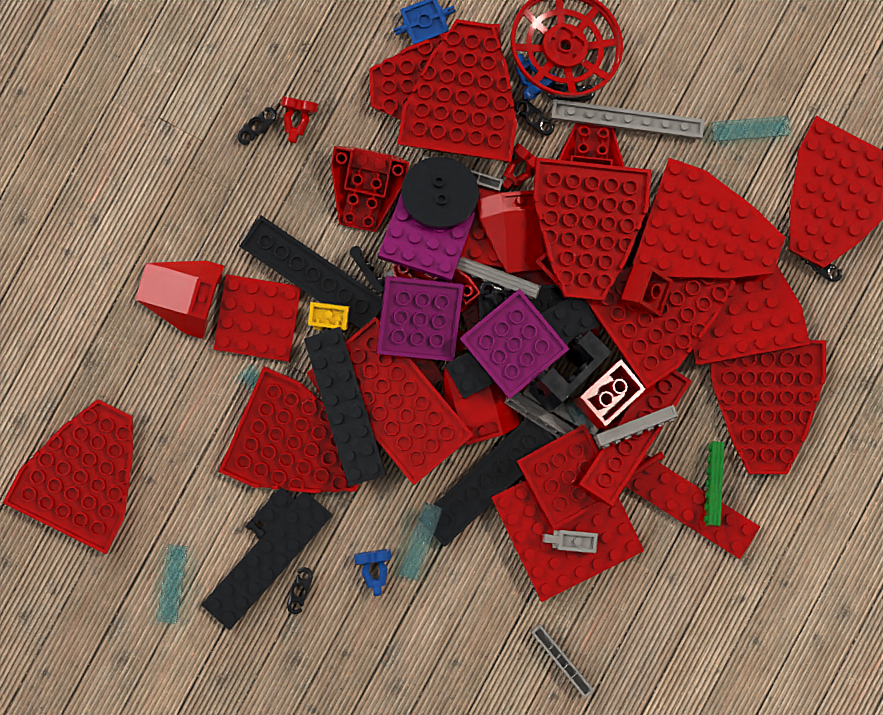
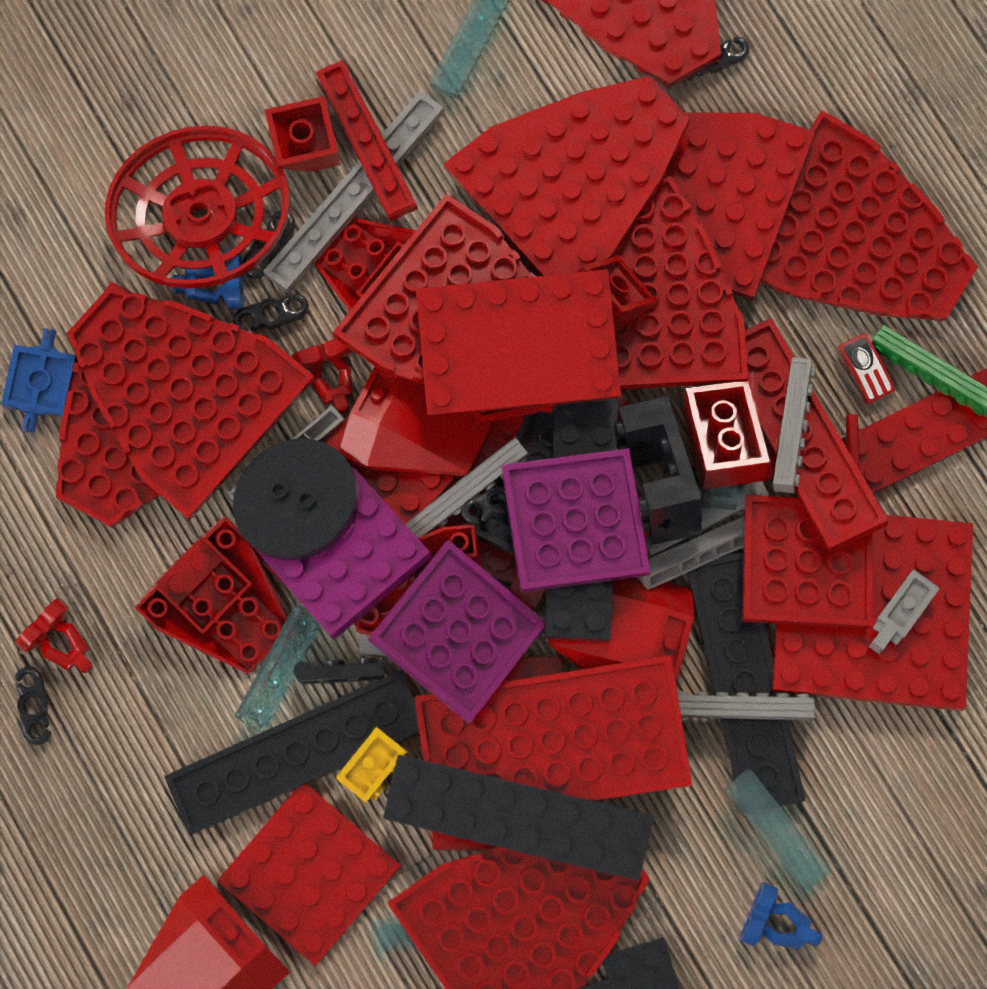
camera: 60 degrees left, 10 degrees down
none -> clear light blue plate [234,604,321,732]
none -> red slope [264,96,340,172]
none -> red tile [316,59,418,222]
none -> red plate [416,269,621,417]
none -> light grey piece [678,691,815,720]
none -> slope [837,333,896,404]

